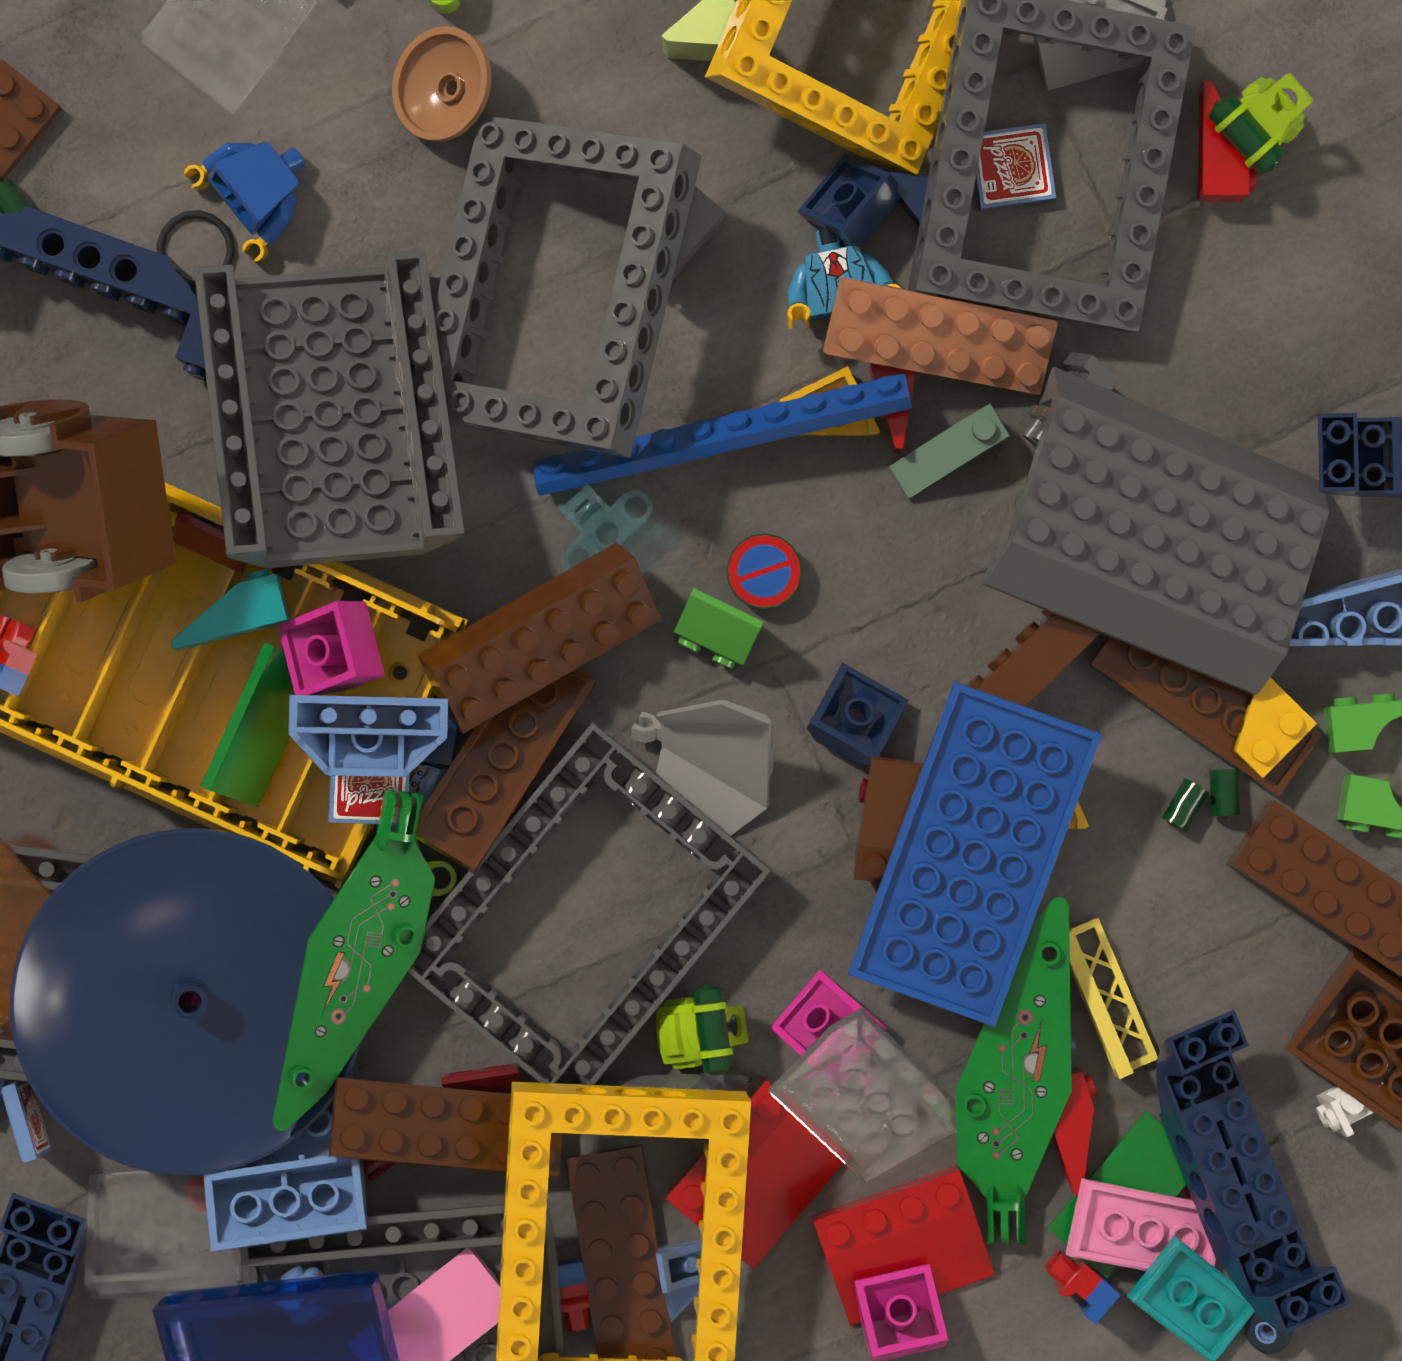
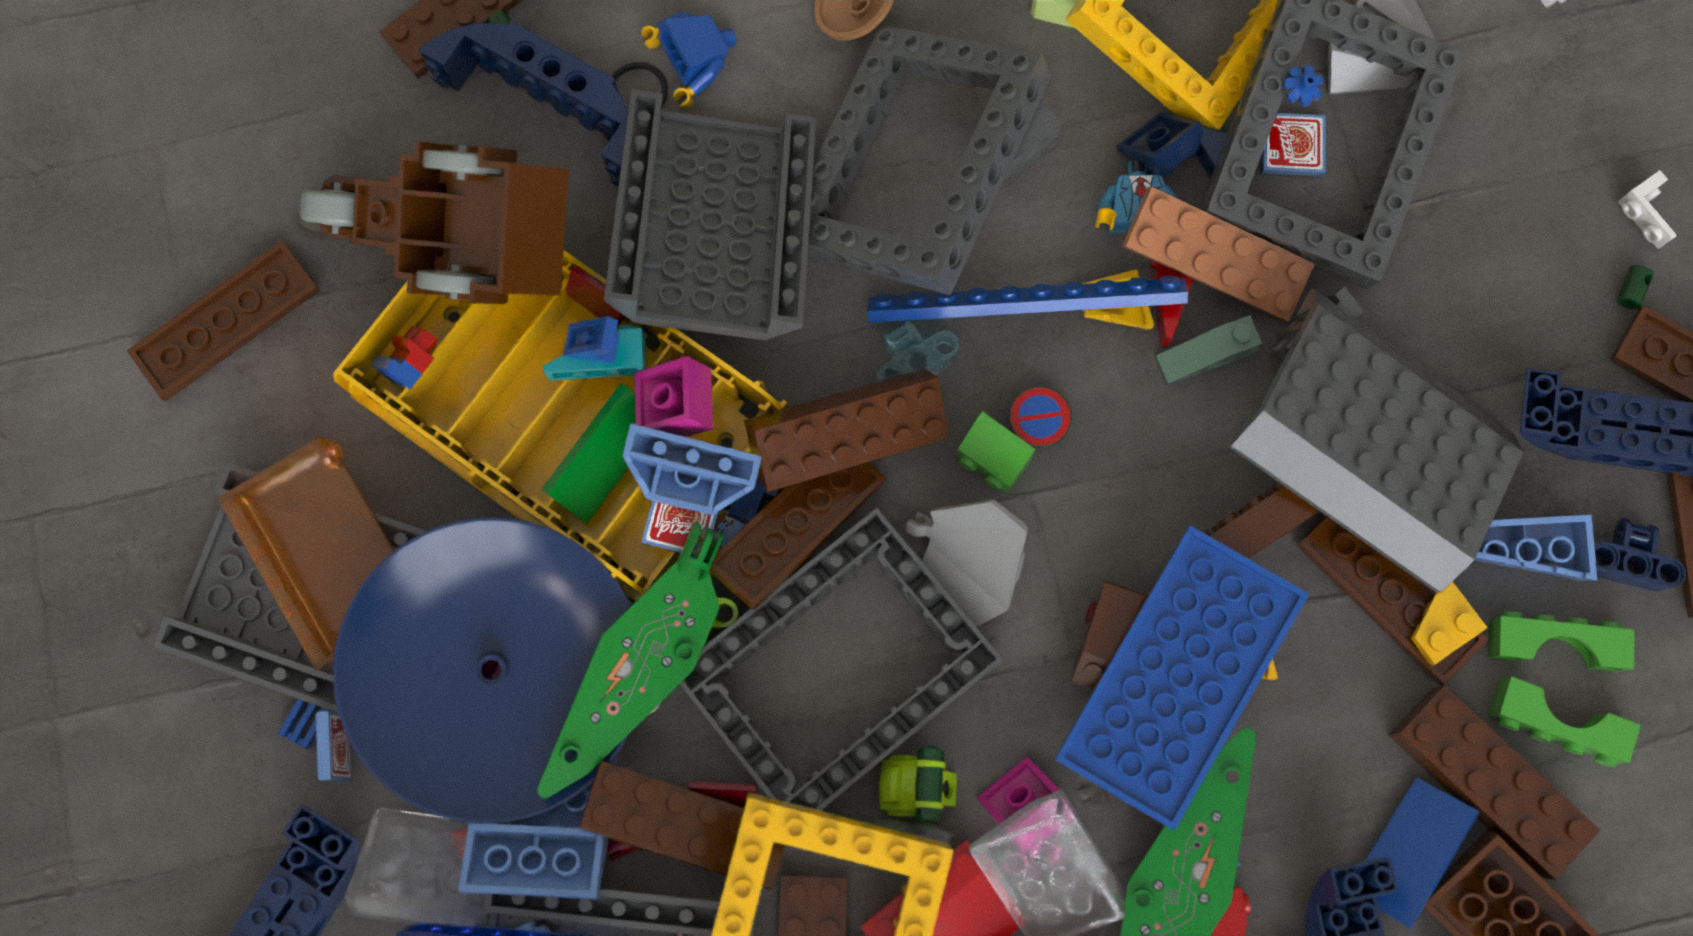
camera: 15 degrees right, 10 degrees down
dark blue slope [806,663,909,766] -> none
light yellow fence [1069,917,1158,1079] -> none
dark green piece [1161,778,1209,832] -> none
red slope [1197,81,1256,202] -> none
lime piece [1208,73,1313,175] -> none
dark green piece [1209,769,1240,816] -> none
none -> blue slope [563,316,620,363]
none -> blue plant [1283,65,1324,106]
none -> blue tile [1365,777,1480,929]

